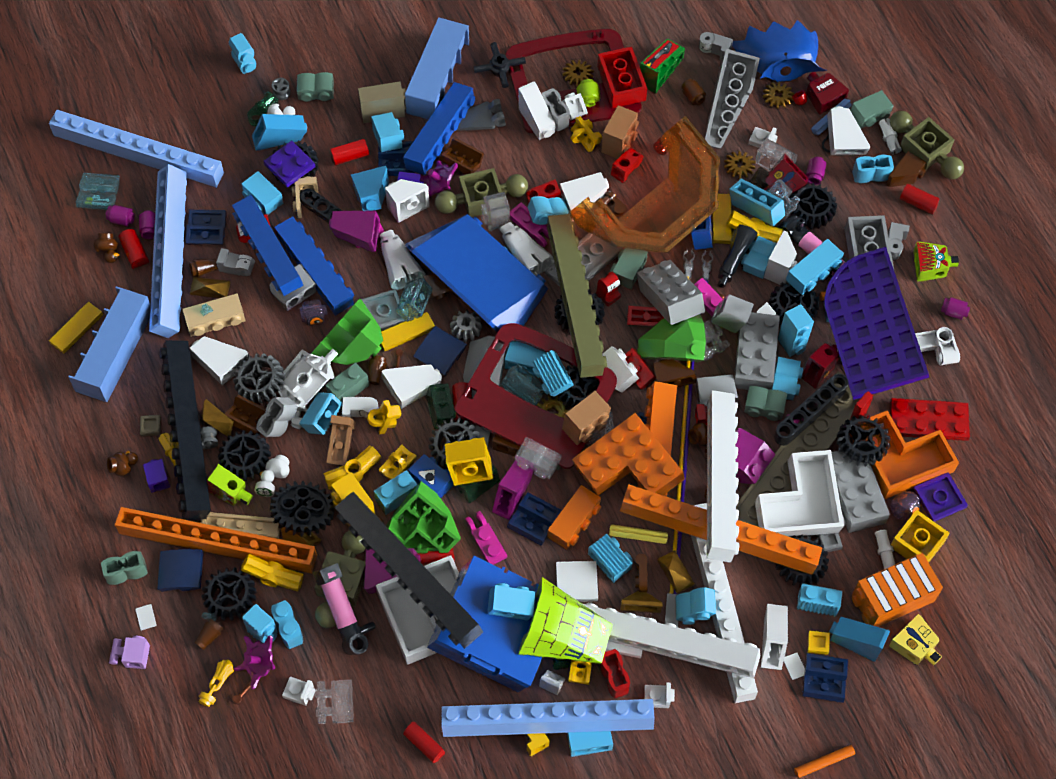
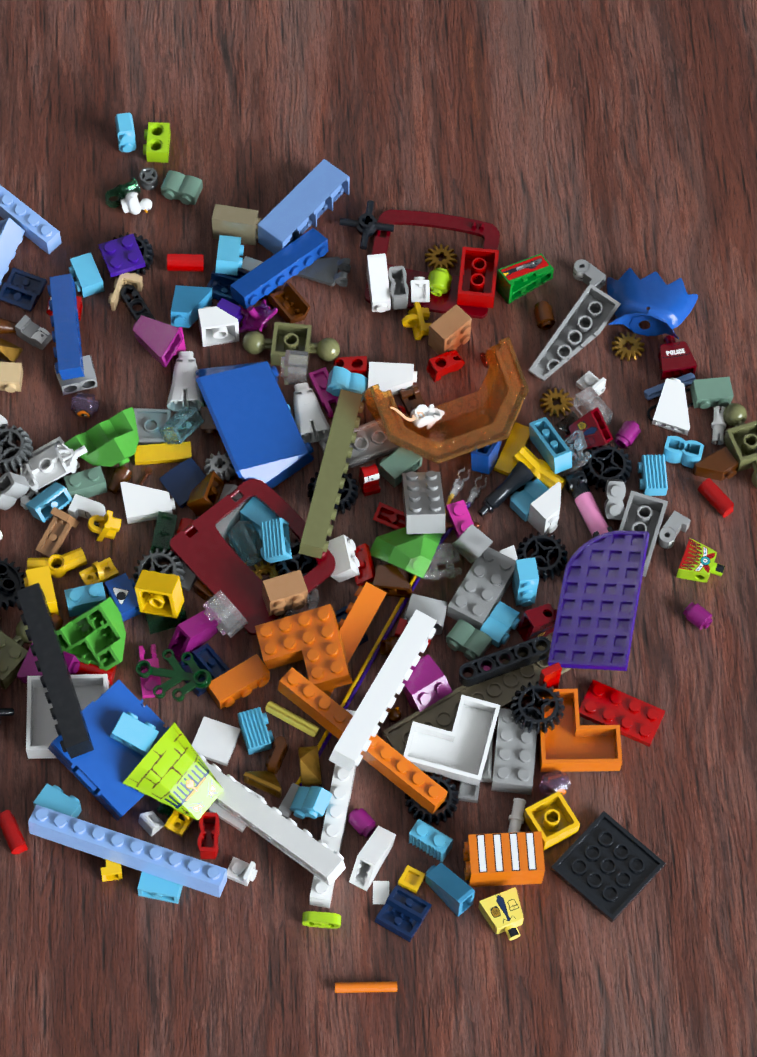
camera: 20 degrees right, 0 degrees up
dark azure slope [252,114,307,150] -> none
blue brick [274,217,354,315] -> none
medium azure brick [786,239,844,295] -> none
red hinge [792,90,808,105] -> none
dark purple plate [913,472,968,522] -> none
white piece [915,327,960,365] -> none
none -> medium azure brick [33,783,82,818]
none -> dark green plant [136,649,212,702]
none -> lime brick [143,122,171,163]
none -> reddish brown slope [187,471,225,517]
none -> white sticker [242,256,263,271]
none -> lime beam [302,911,341,929]
none -> magenta brick [348,808,377,838]
none -> white animal [390,404,445,429]
none -> black plate [550,811,666,922]
none -> light grey brick [604,479,626,520]
none -> medium azure brick [637,454,668,496]

